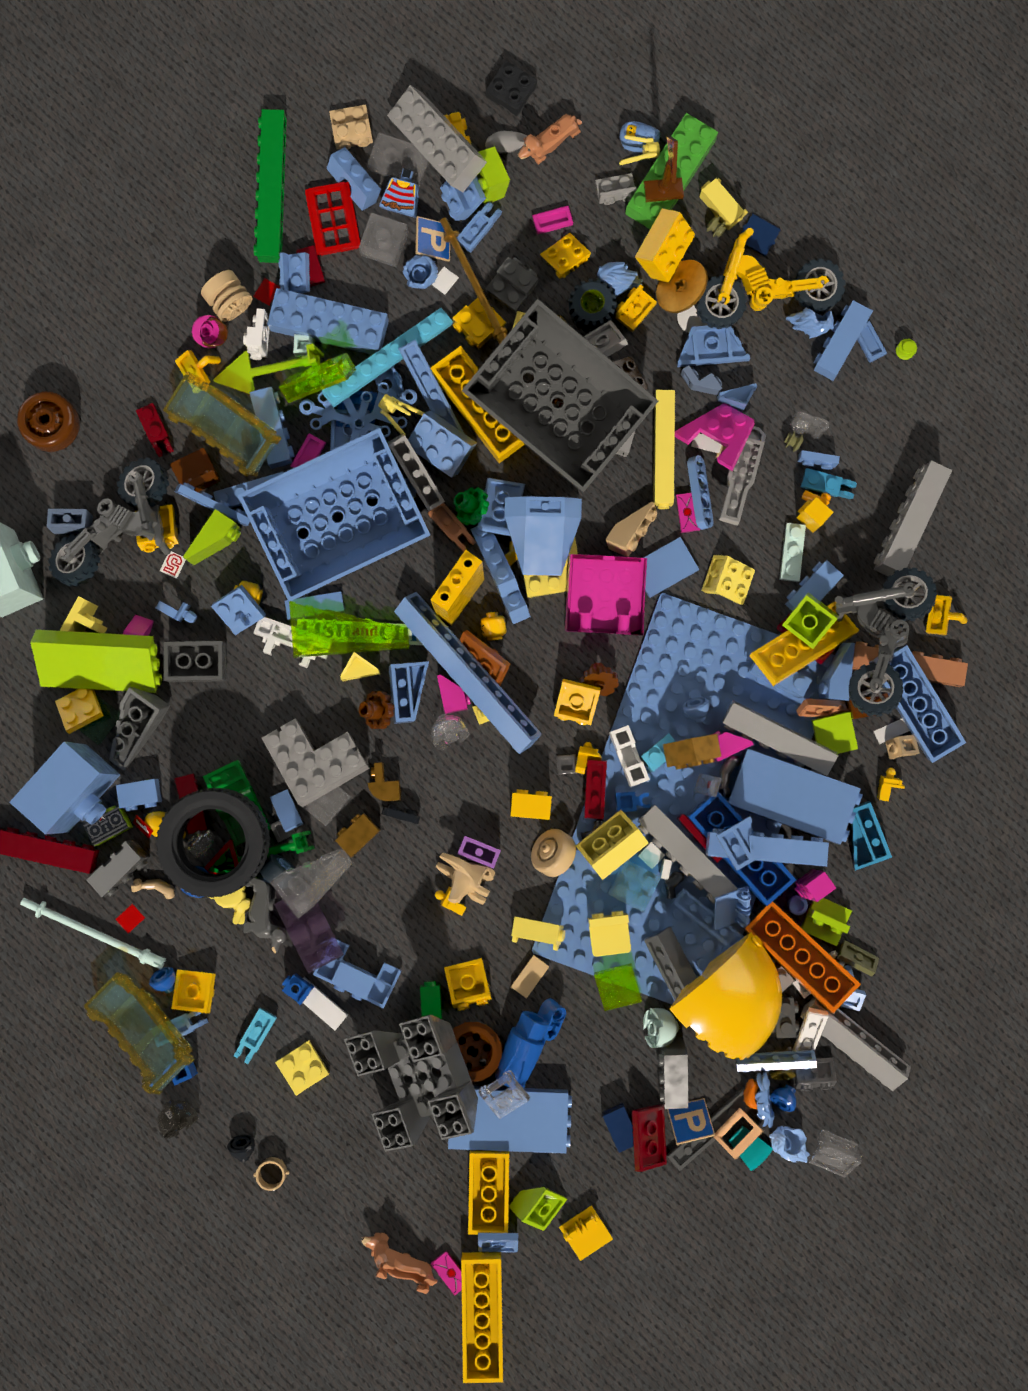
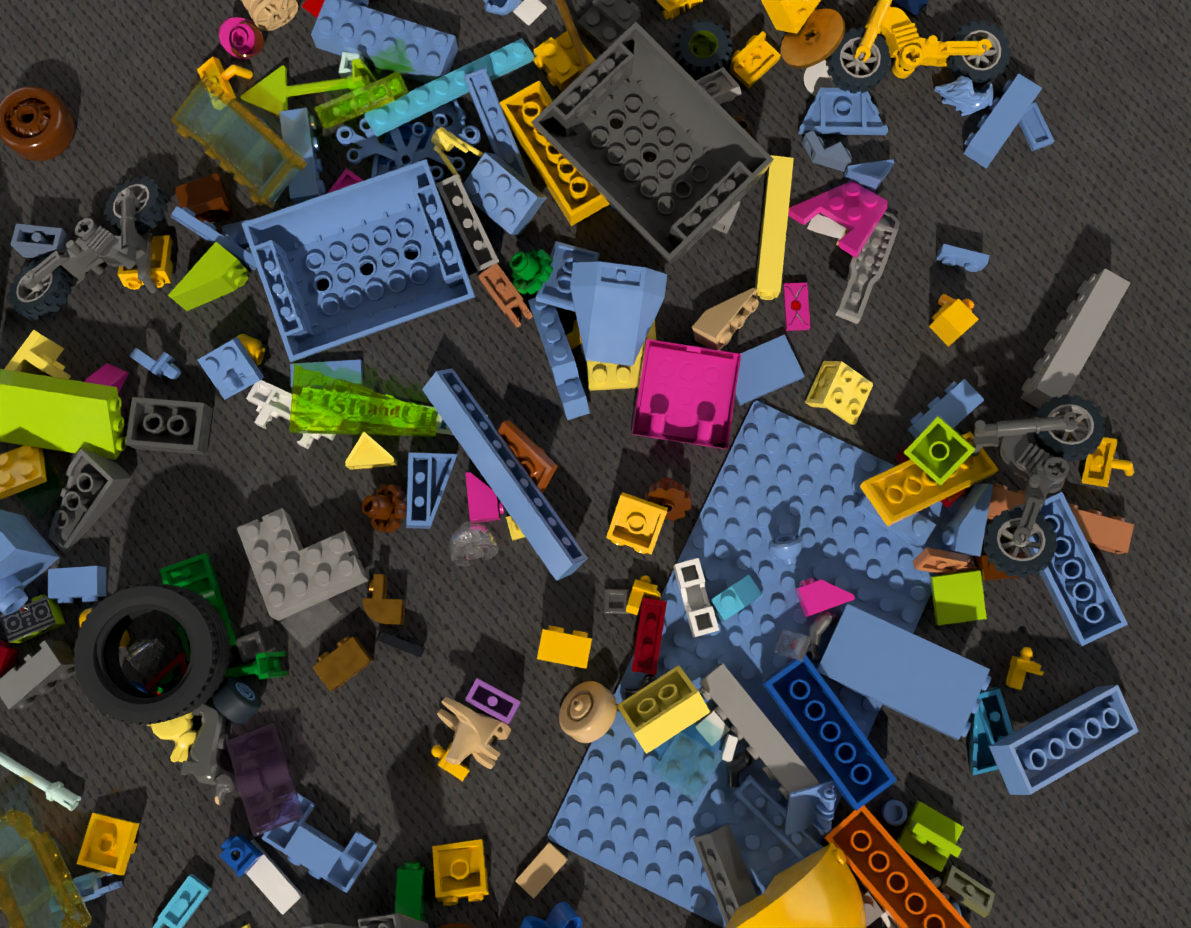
camera: 10 degrees right, 5 degrees down
red sticker [115,904,145,933] -> none
tan arm [131,878,175,899] -> none
red sticker [133,815,153,838] -> none
dark red hinge [136,403,174,458] -> none
blue brick [149,967,176,994] -> none
white sticker [160,551,186,579] -> none
dark red tile [174,773,208,834] -> none
white plate [243,309,270,360] -> none
medium blue tile [270,789,303,832] -> none
clear wedge [270,848,353,919] -> none
yellow brick [431,550,484,626] -> none
yellow head [481,612,507,640] -> none
light yellow brick [511,917,565,951] -> none
light yellow bracket [588,910,631,957] -> none
clear neon green plate [594,963,642,1011] -> none
medium blue hair [597,262,643,296] -> none
blue plate [615,792,650,812] -> none
pearl gold brick [663,734,722,770] -> none
dark red tile [677,814,722,863] -> none
medium blue beam [687,455,713,530] -> none
medium blue brick [705,828,829,867] -> none
medium blue wing [716,816,754,870] -> none
light grey brick [722,700,838,776] -> none
light aqua plate [779,523,806,582] -> none
olive wheel [784,430,804,452] -> none
clear plate [789,411,829,440] -> none
dark pink brick [794,869,836,902] -> none
dark azure hinge [801,468,857,499] -> none
white sticker [874,718,910,744] -> none
tan bracket [885,735,919,759] -> none
lime wheel [896,339,917,360] -> none
none -> medium blue brick [989,685,1139,795]

